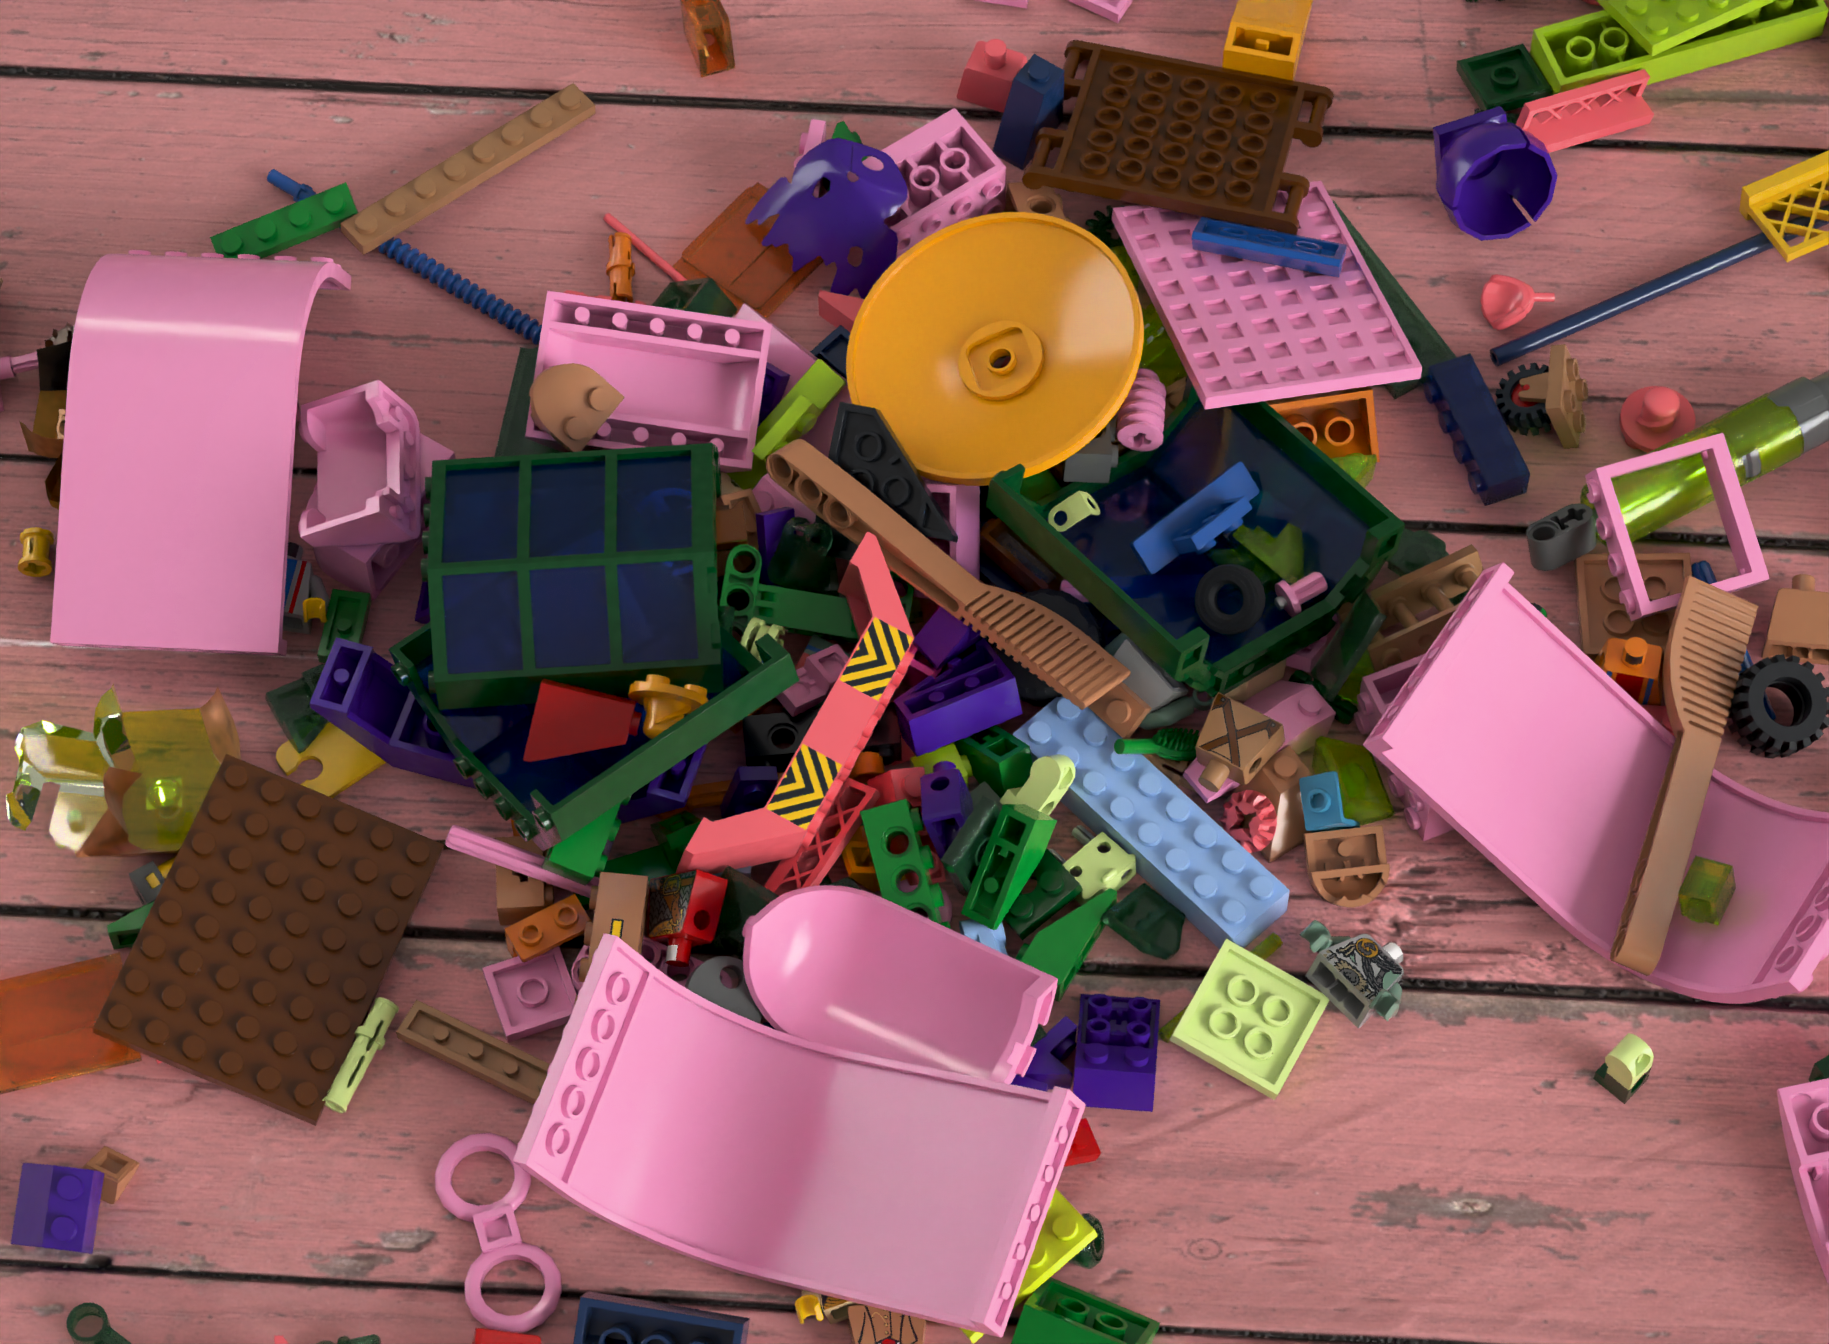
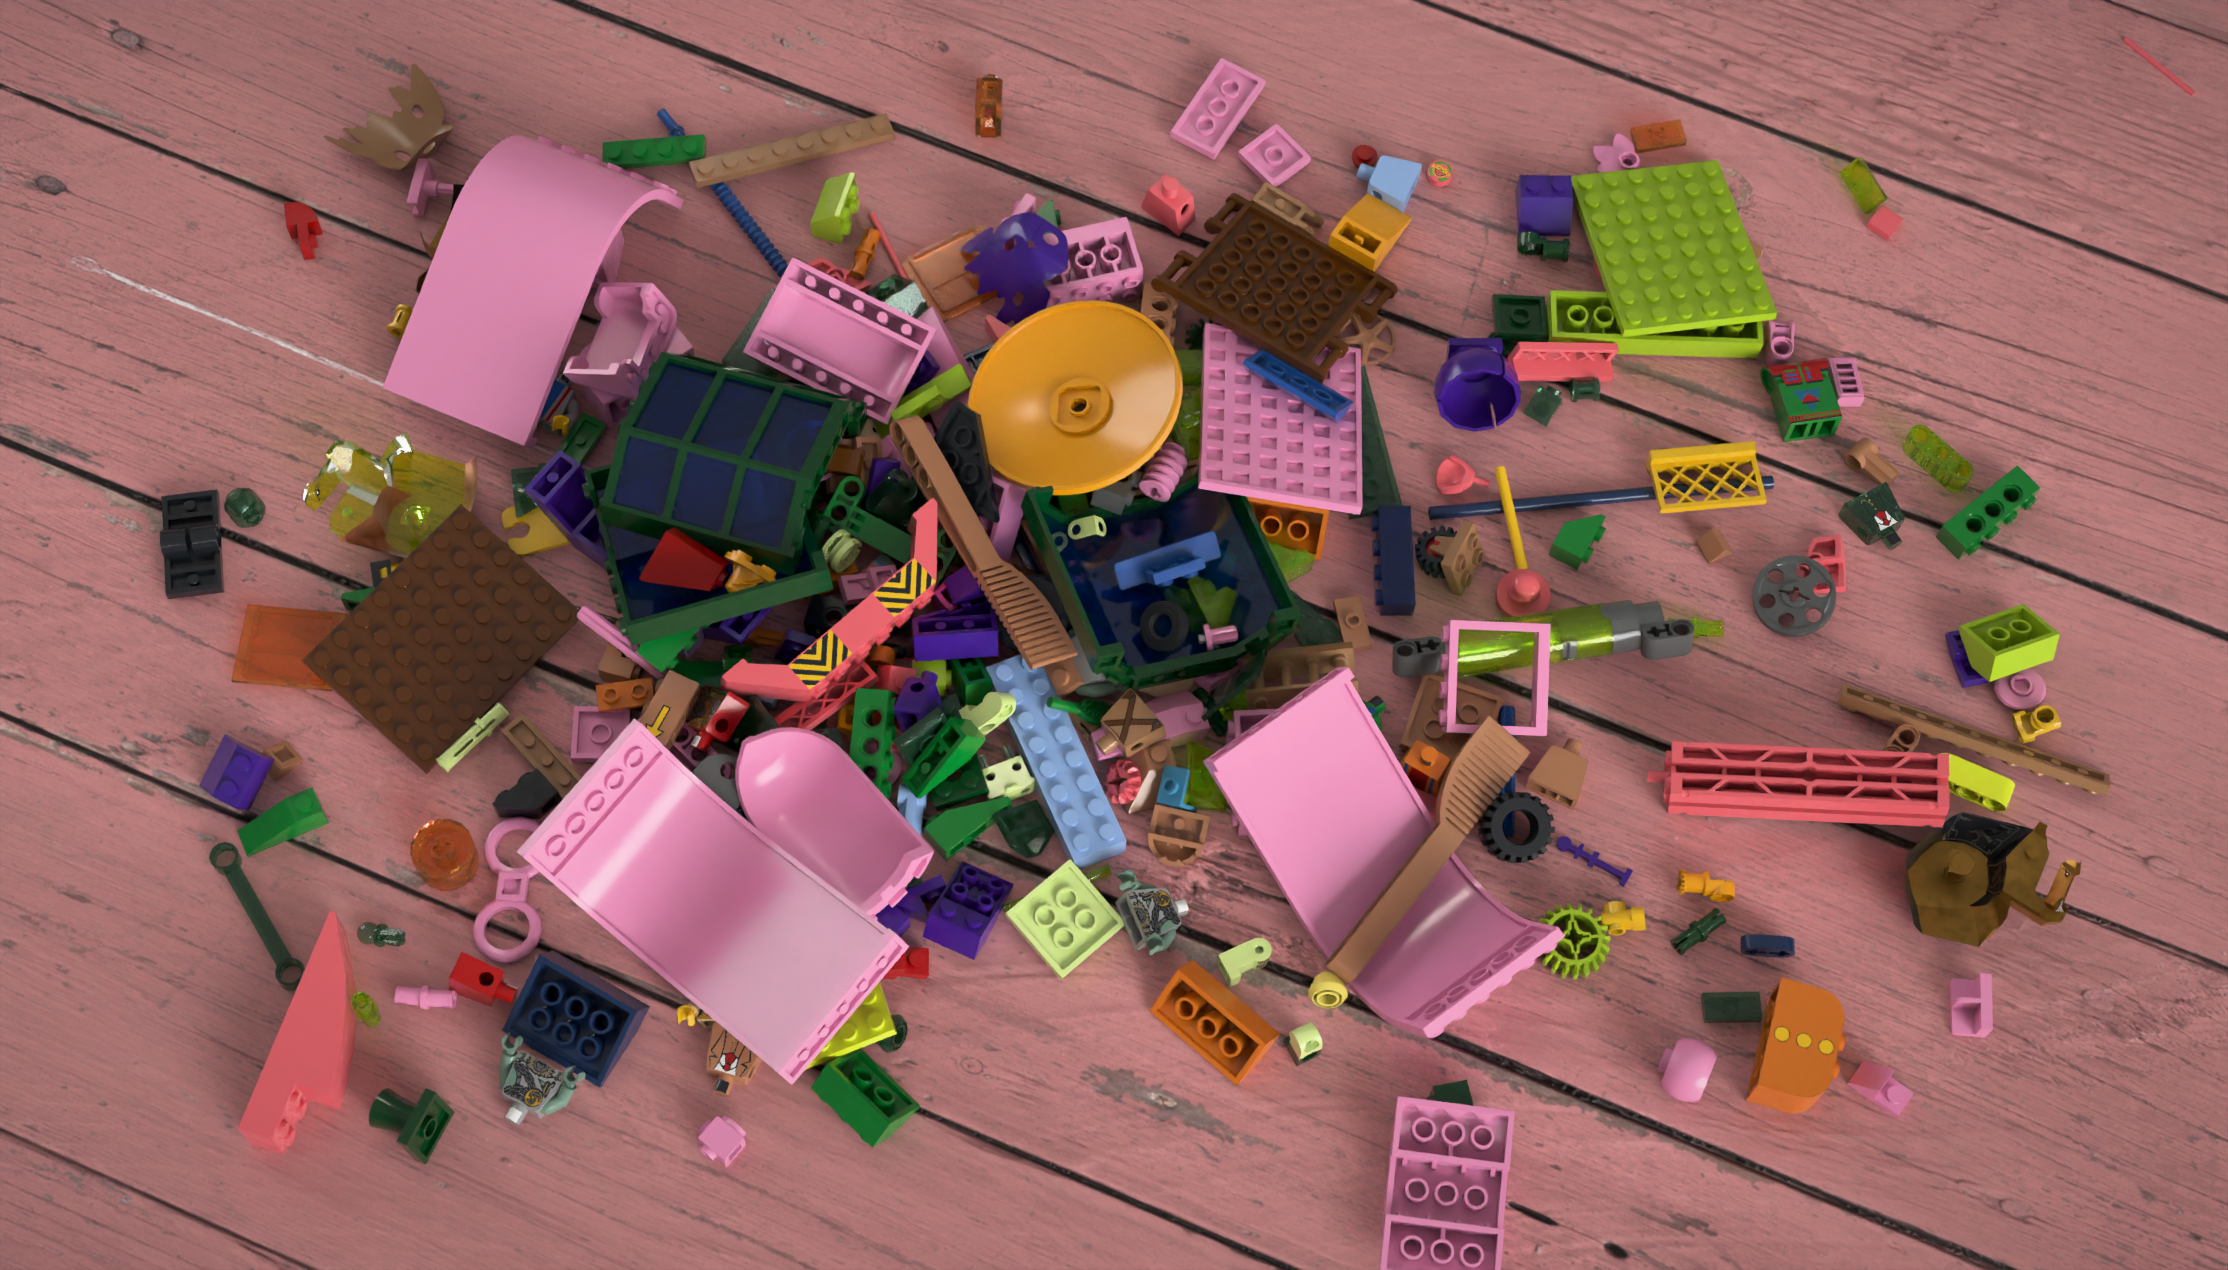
camera: 15 degrees right, 5 degrees up
nougat slope [529,363,625,452] -> none
dark blue slope [993,54,1065,171] -> none
clear neon green brick [1678,856,1736,926] -> none
none -> green slope [237,787,329,857]
none -> clear orange wheel [410,819,479,891]
none -> black slope [492,768,562,819]
none -> lime slope [810,172,860,244]
none -> orange slope [1150,960,1280,1085]
none -> yellowish green leg [1216,938,1272,988]
none -> medium nougat hinge [1251,182,1324,237]
none -> light yellow cone [1308,971,1348,1008]
none -> nougat plate [1333,596,1372,652]
none -> nougat wheel [1337,313,1396,365]
none -> yellow bar [1494,466,1528,570]
none -> clear green bracket [1523,385,1564,427]
none -> green slope [1549,514,1606,570]
none -> clear green bush [1569,377,1600,403]

